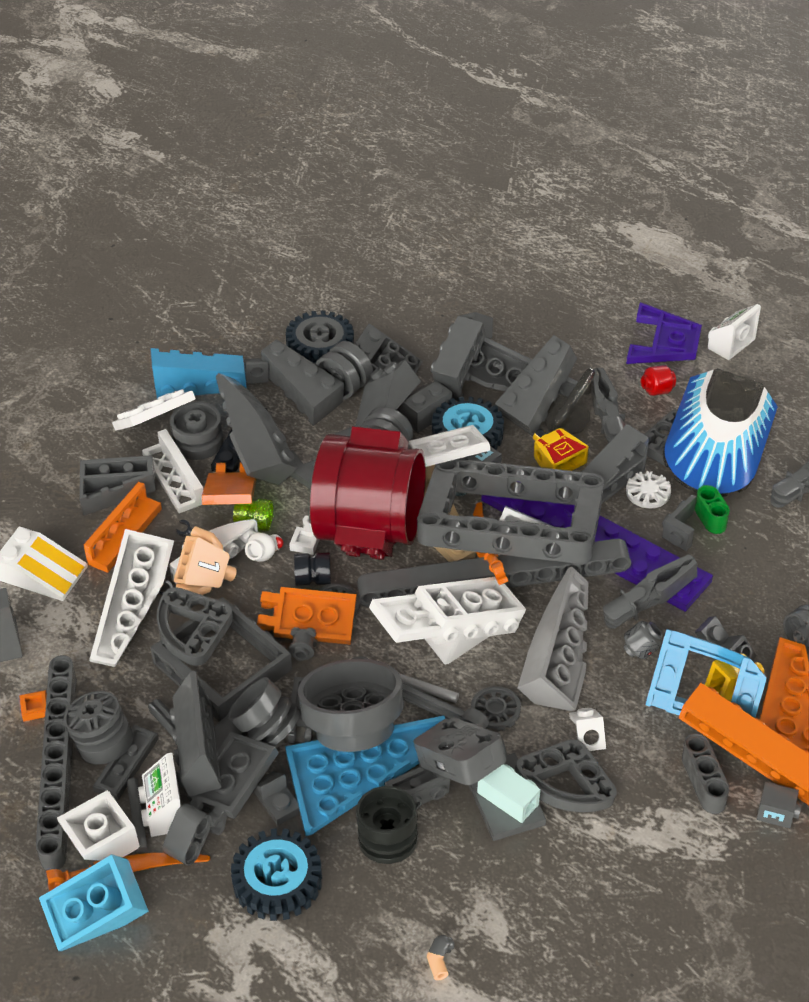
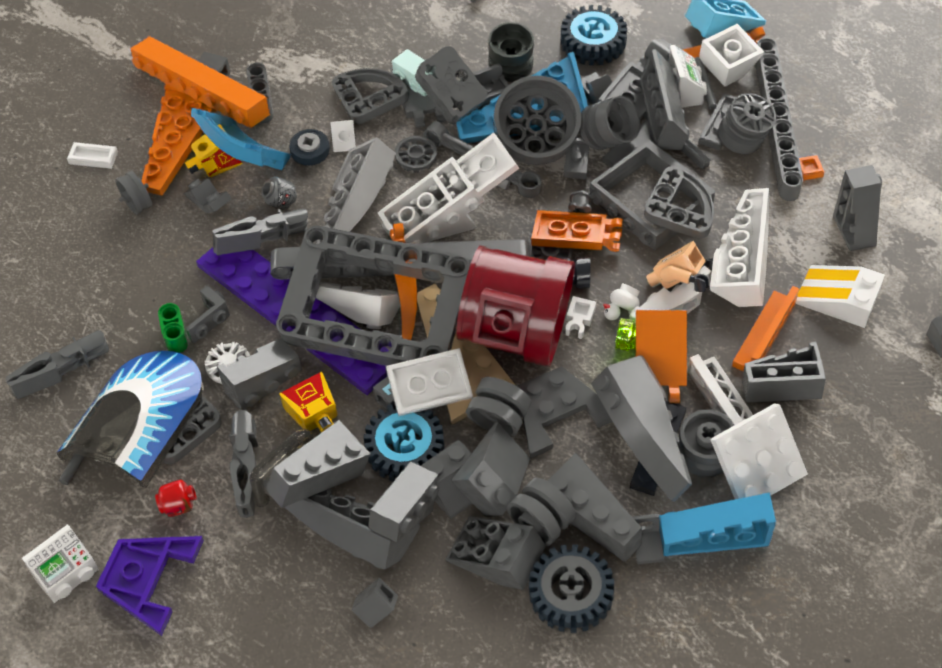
camera: 175 degrees left, 10 degrees up
none -> black wheel [289,129,330,166]

